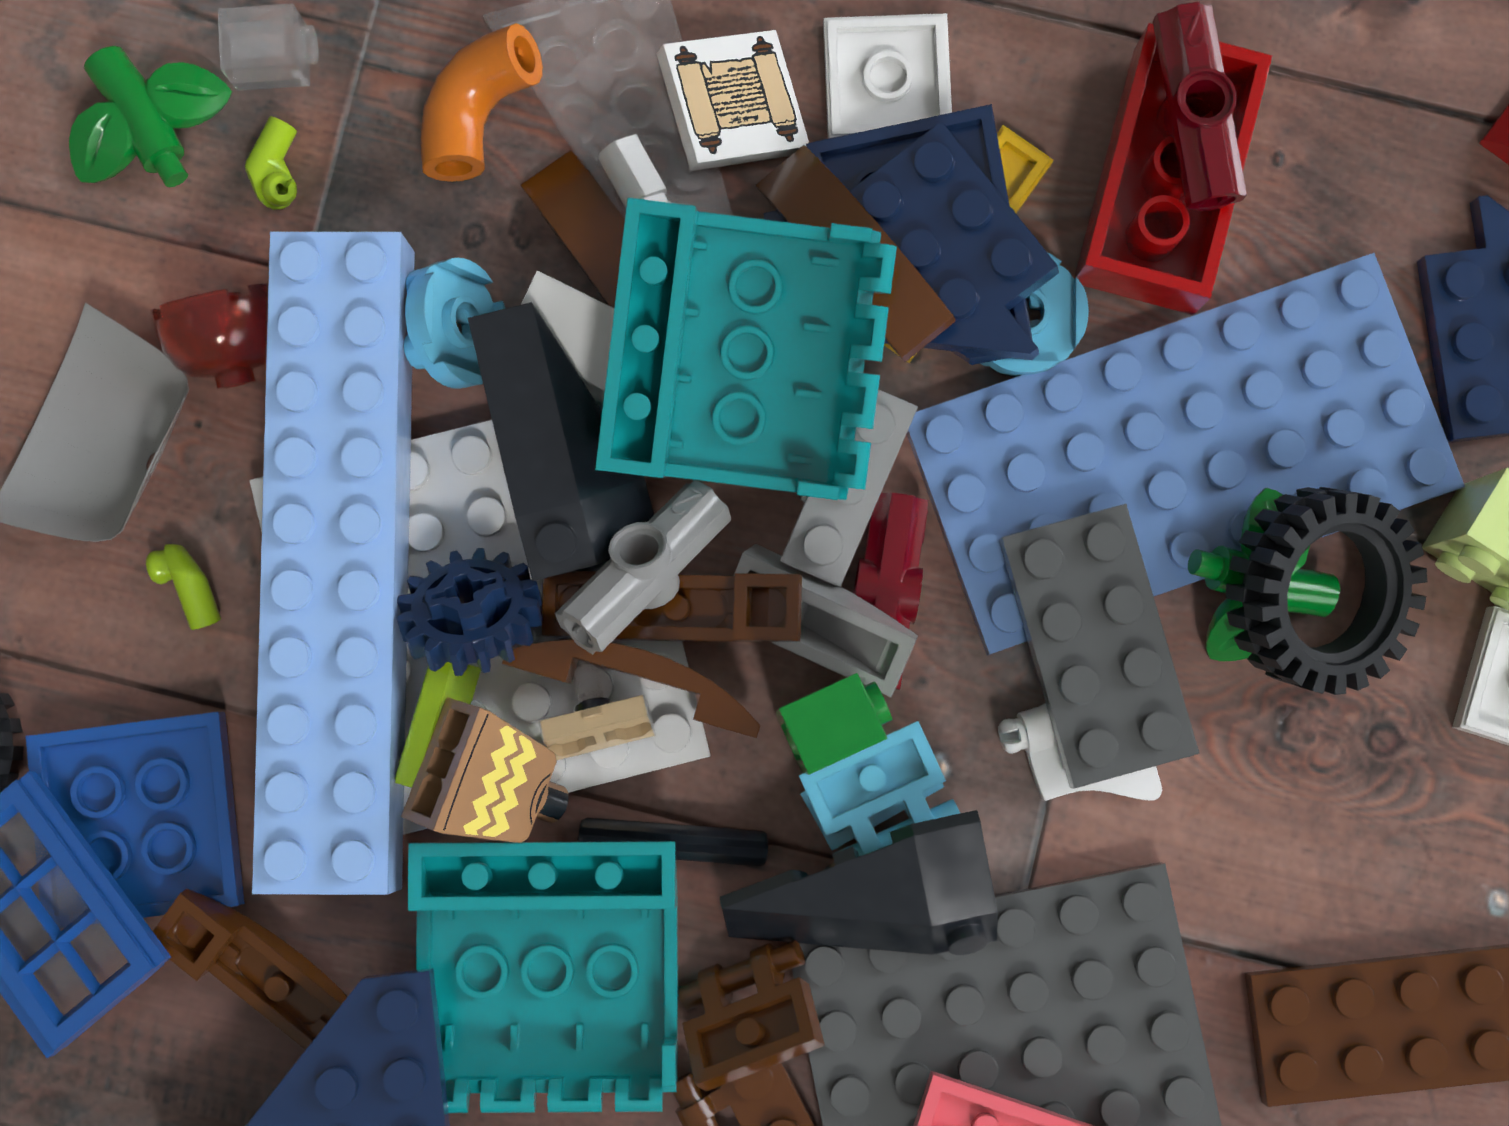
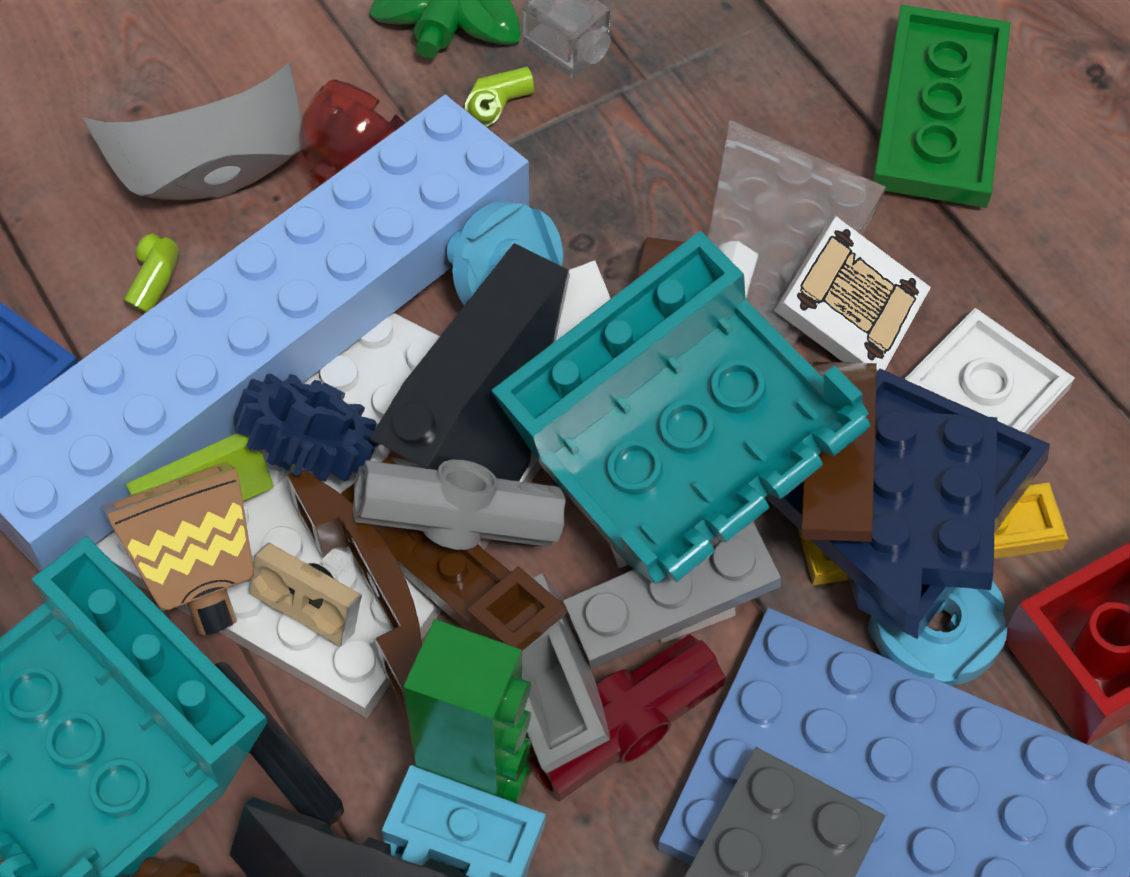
camera: 45 degrees right, 25 degrees down
orange cylinder [420,23,543,182] -> none

